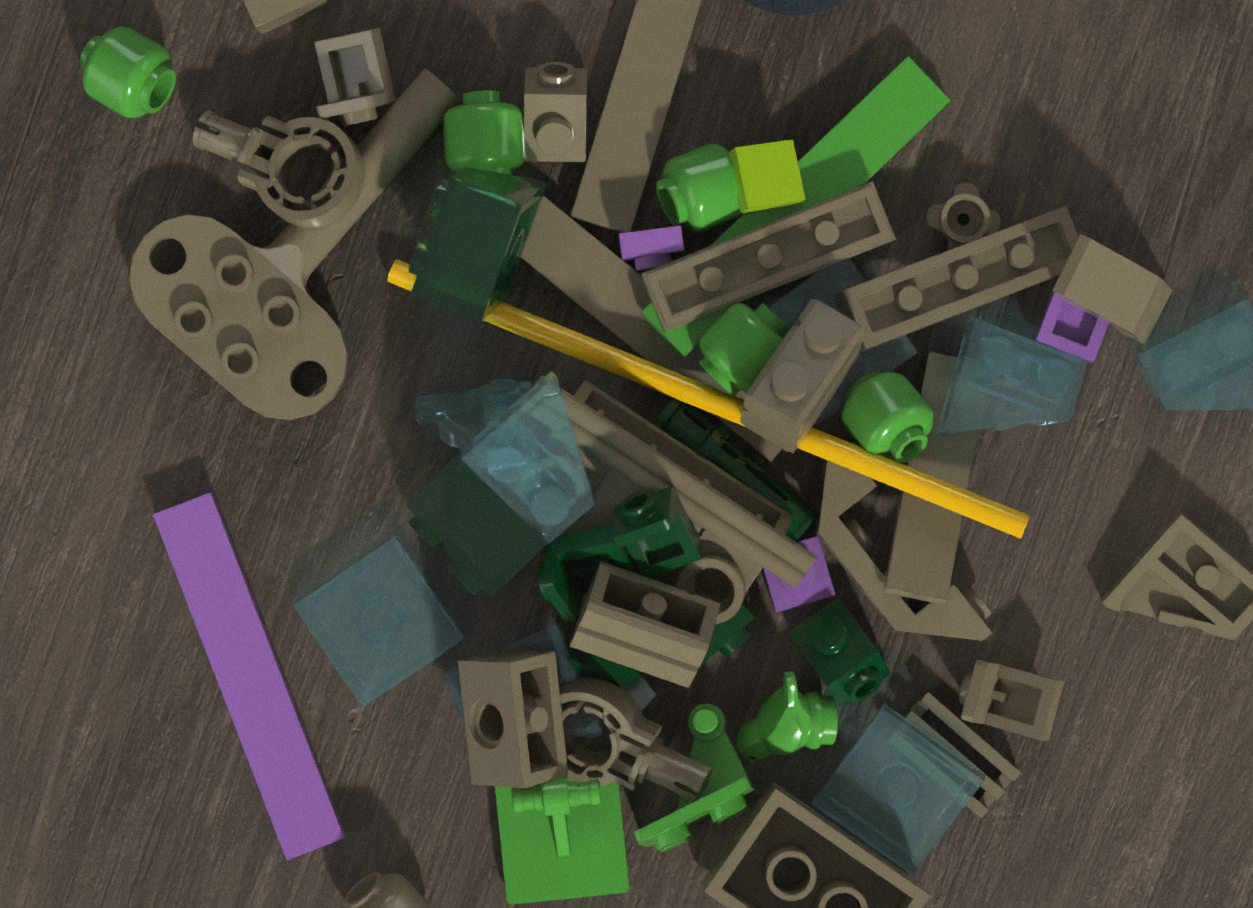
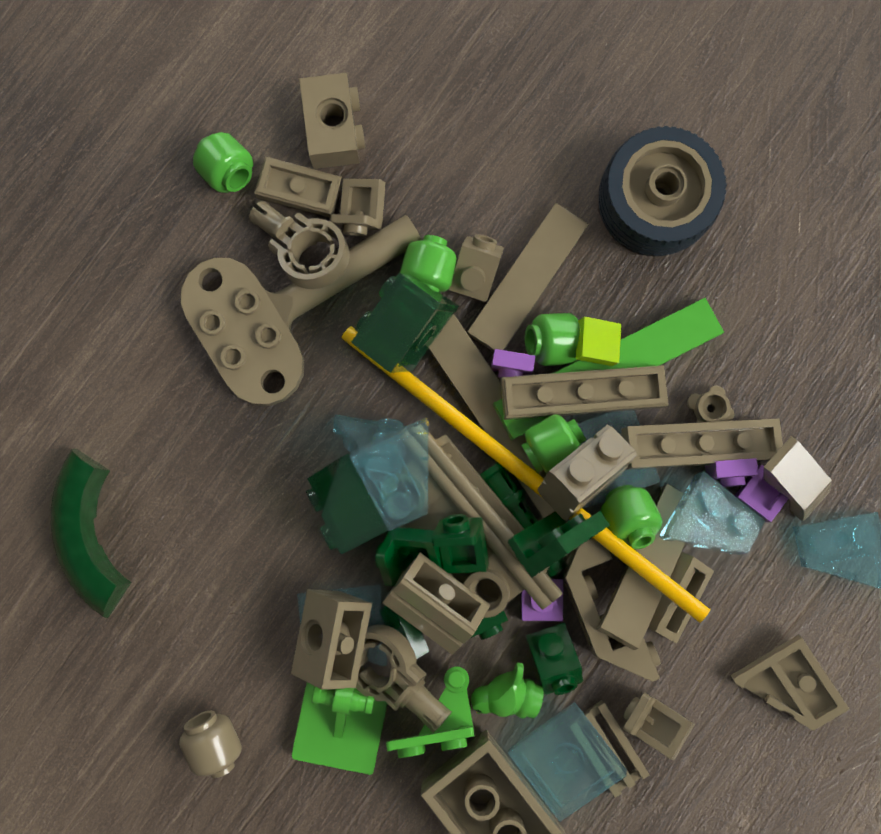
camera: 15 degrees right, 5 degrees down
medium lavender tile [153,492,346,860] -> none
clear light blue tile [293,536,466,708] -> none
none -> dark green brick [50,449,132,618]
none -> dark tan plate [254,156,343,218]
none -> dark green bracket [508,511,610,578]
none -> dark tan tile [648,552,714,644]
none -> medium lavender plate [705,458,759,487]

